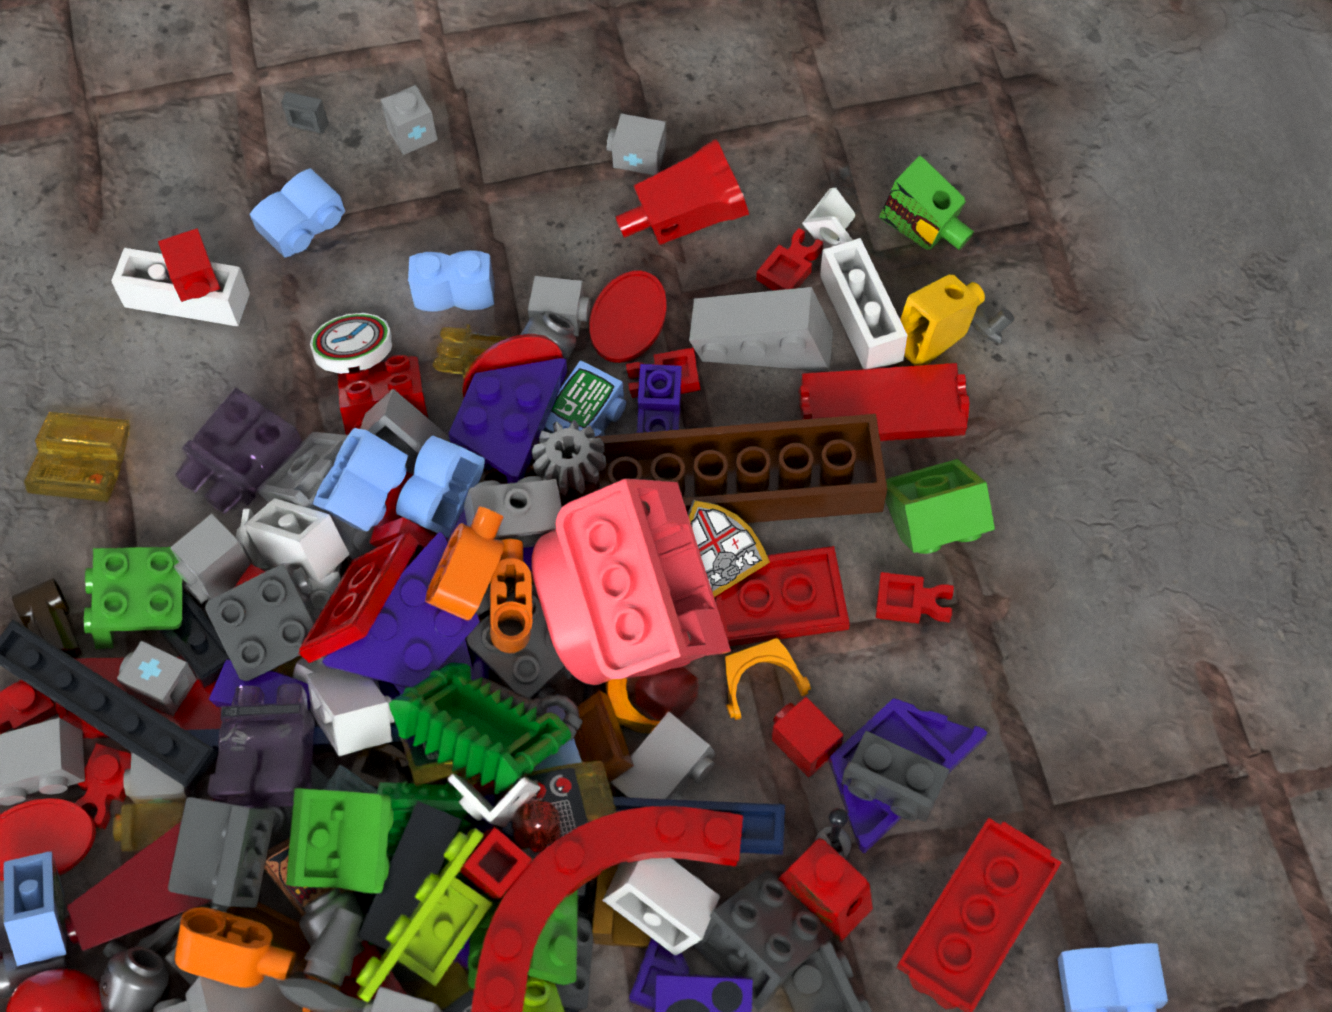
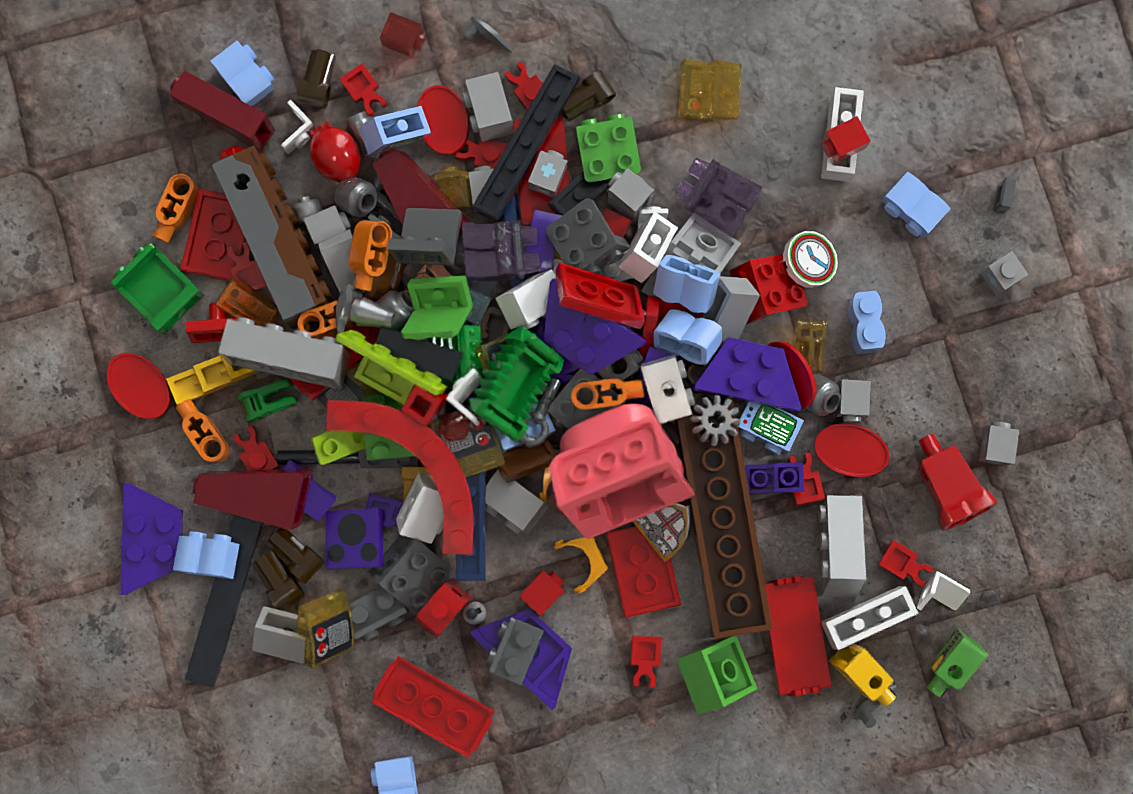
camera: 80 degrees right, 20 degrees up
orange piece [425,506,504,621] -> none

